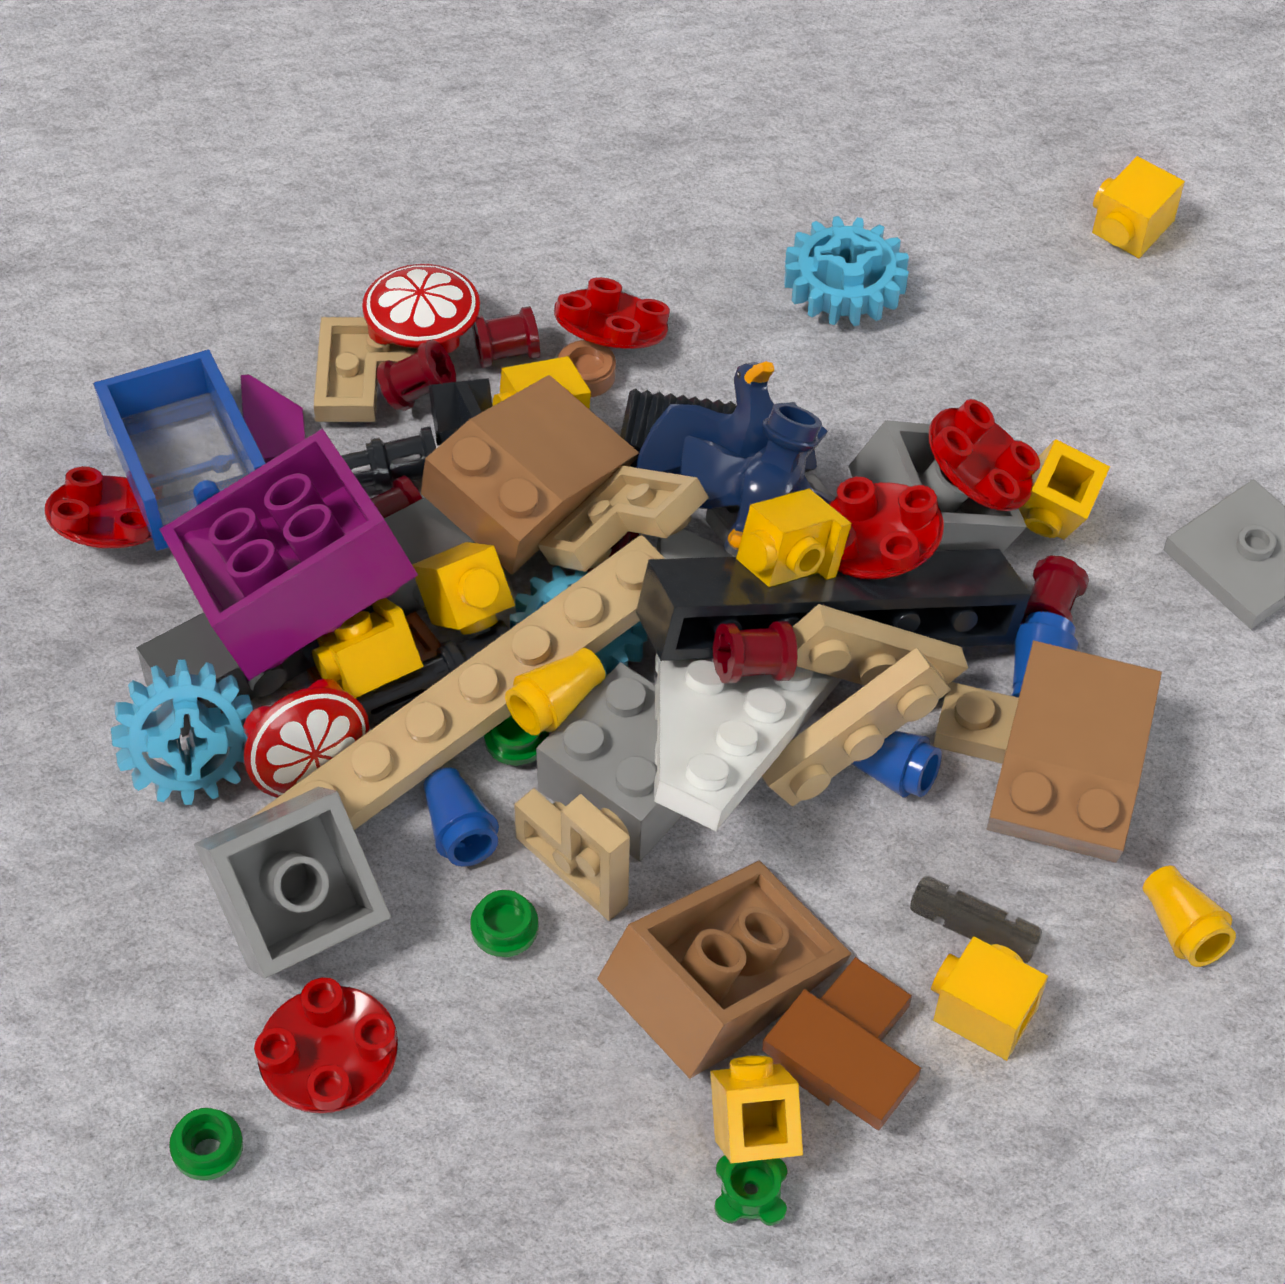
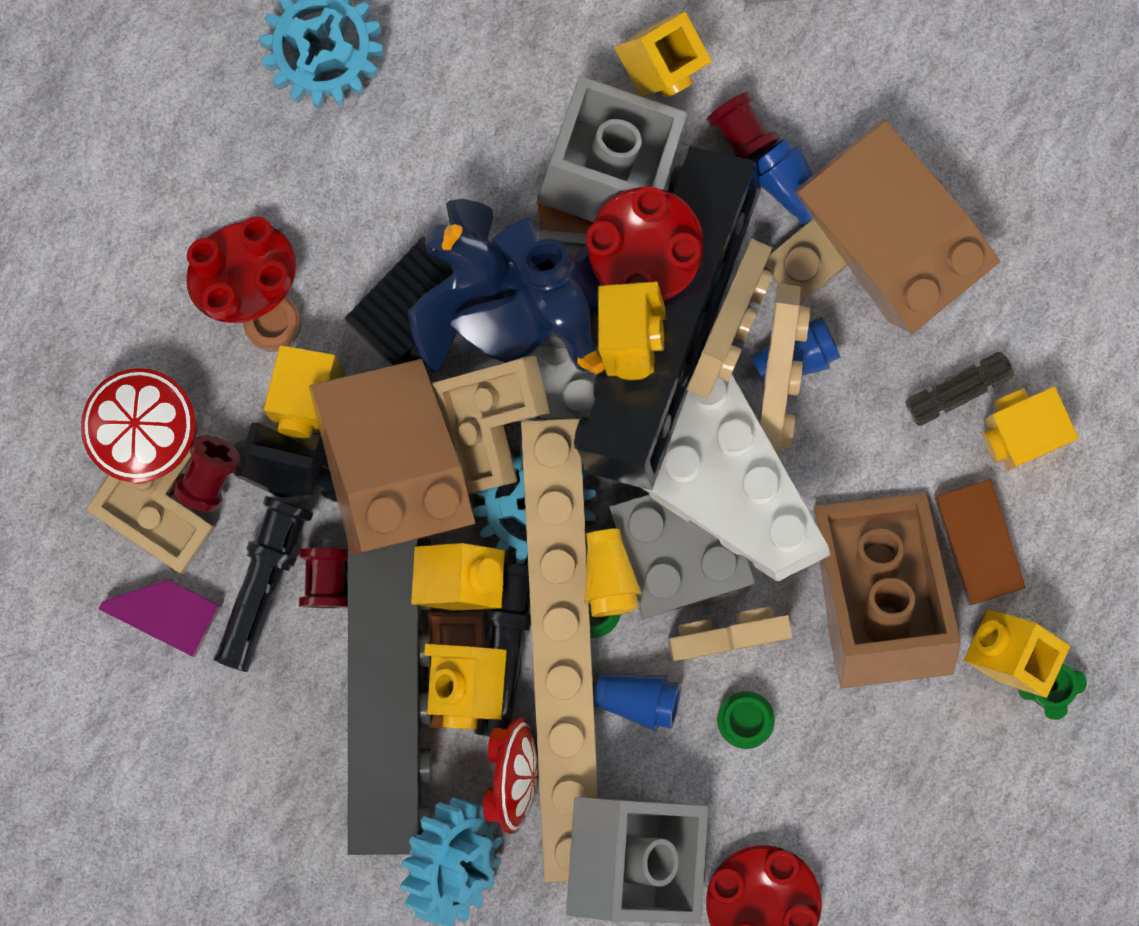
camera: 55 degrees left, 30 degrees up
red dish [45,466,166,548] -> none
door [93,349,266,551] -> none
magenta slope [159,428,418,681] -> none
dark red bush [472,306,540,368] -> none
dark red bush [713,622,798,684] -> none
dark orange tile [762,989,921,1131] -> none
red dish [929,399,1041,511] -> none
yellow cone [1142,865,1236,967] -> none

